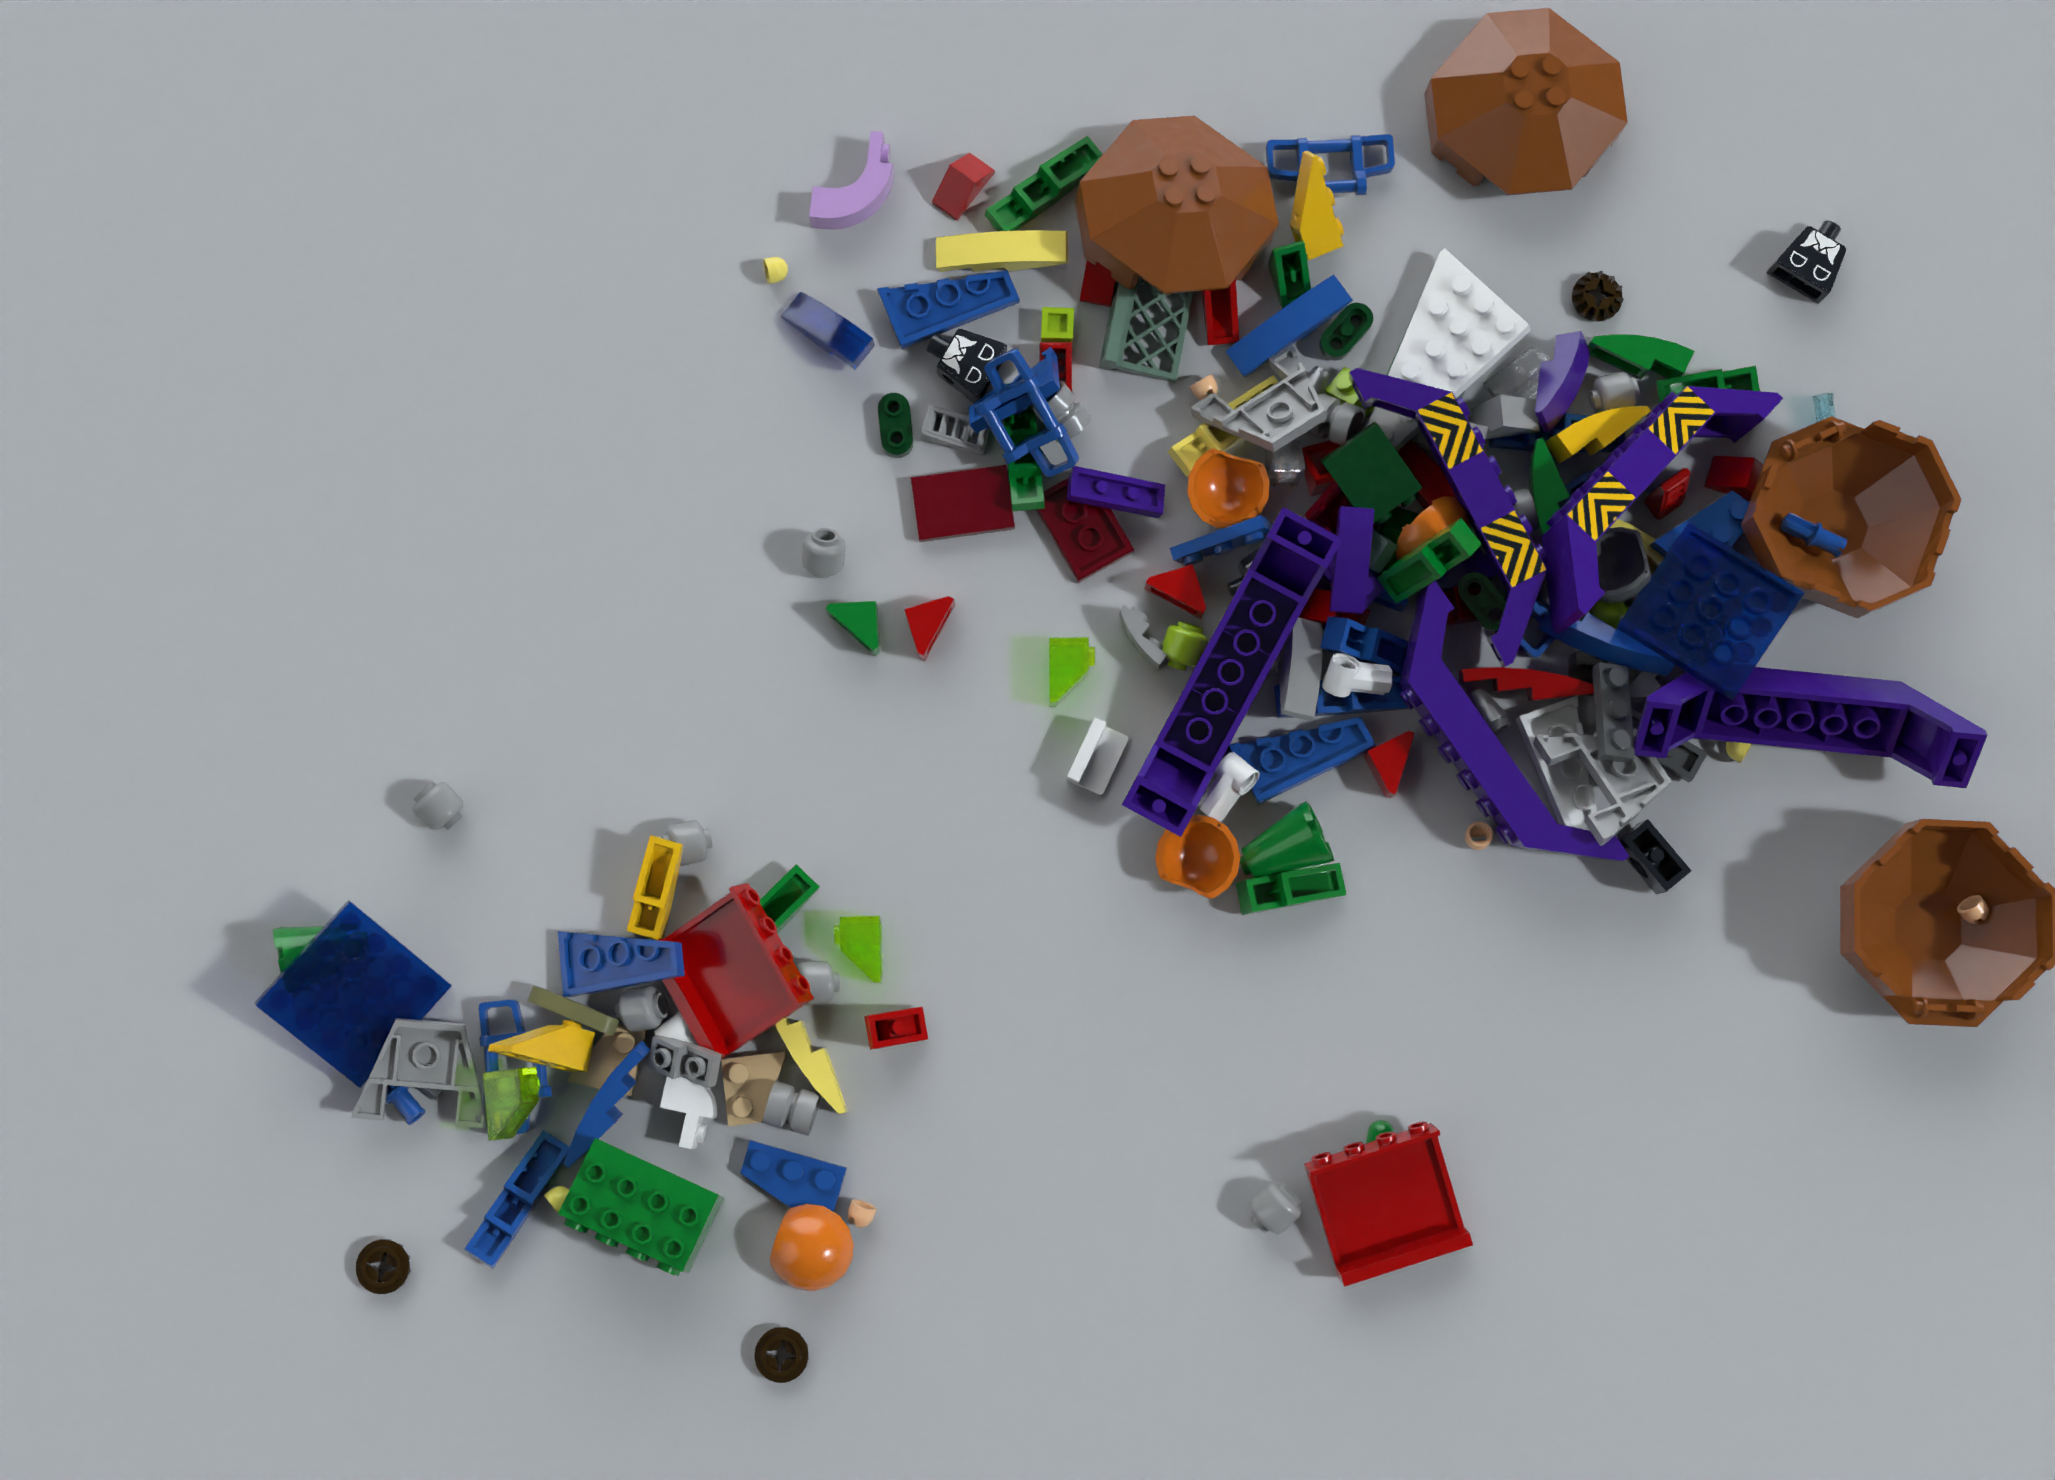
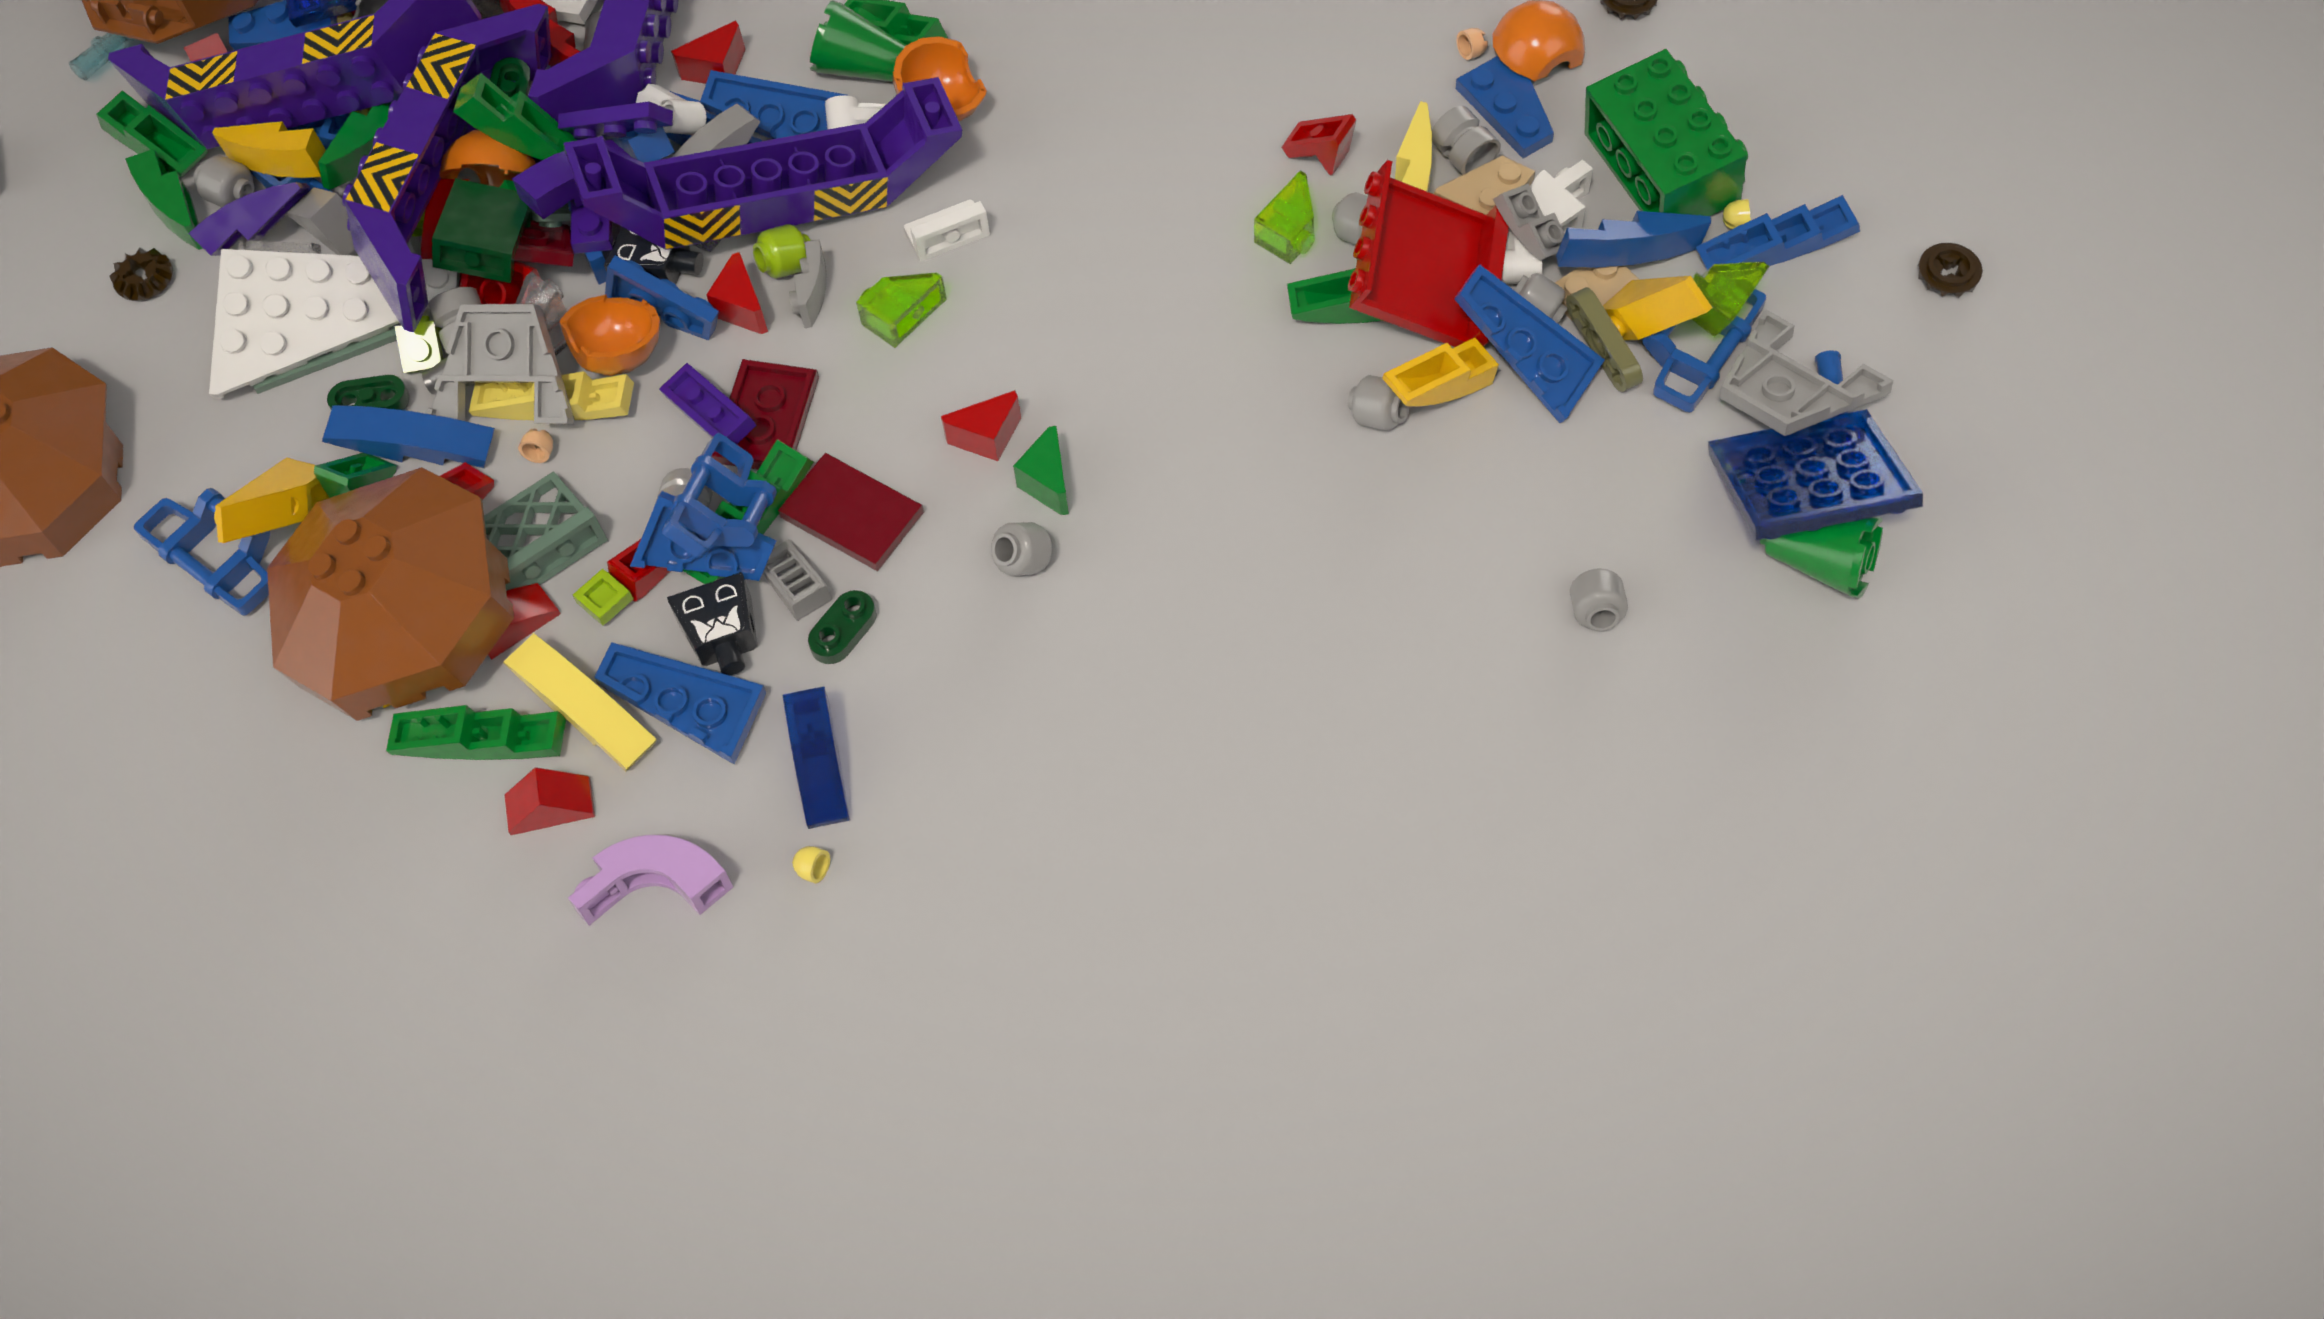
camera: 135 degrees left, 20 degrees down
none -> dark purple plate [558,101,673,140]

